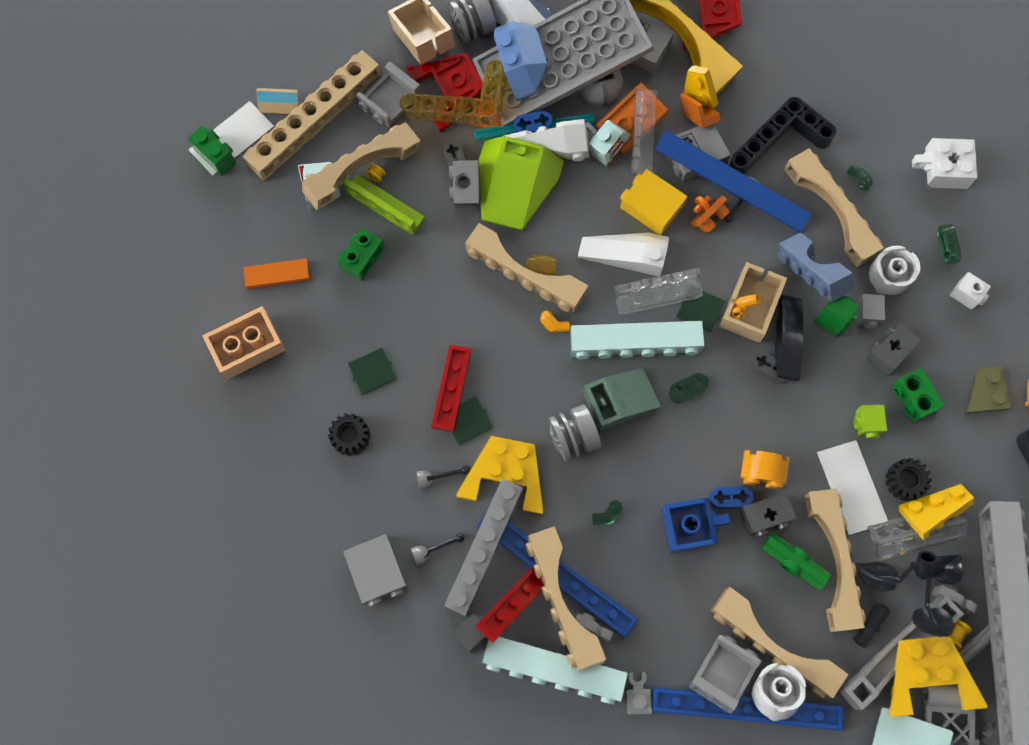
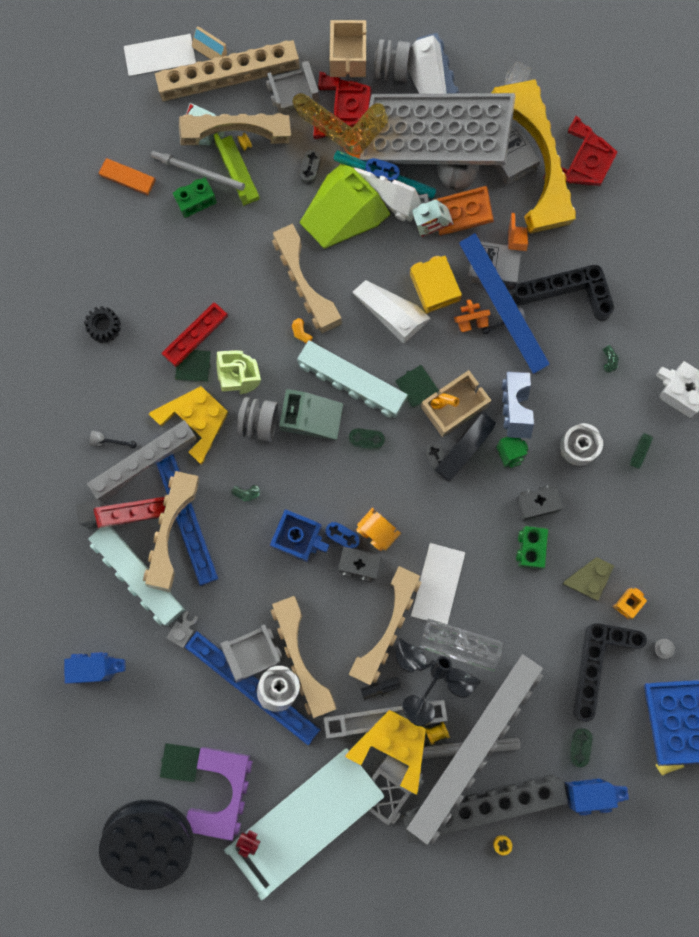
camera: 35 degrees right, 5 degrees up
green brick [187,125,236,176] -> none
light nougat brick [202,306,286,380] -> none
light grey panel [343,534,408,607] -> none
clear green piece [348,348,397,395] -> none
hinge [416,466,470,489] -> none
light grey brick [449,160,480,204] -> none
medium blue wedge [494,21,548,101] -> none
clear yellow brick [526,253,557,276] -> none
light grey plate [575,613,613,643] -> none
clear fence [614,268,703,315] -> none
clear fence [630,87,657,175] -> none
yellow wing [684,66,718,108] -> none
green piece [761,533,831,591] -> none
tan arch [784,148,884,268] -> none
lime brick [854,405,887,439] -> none
light grey brick [856,294,885,329] -> none
black tyre [885,458,932,501] -> none
yellow wing [899,484,974,541] -> none
light grey plate [931,584,978,614] -> none
white brick [949,272,991,310] -> none
none -> light grey bar [151,151,245,191]
none -> yellowish green brick [216,351,261,394]

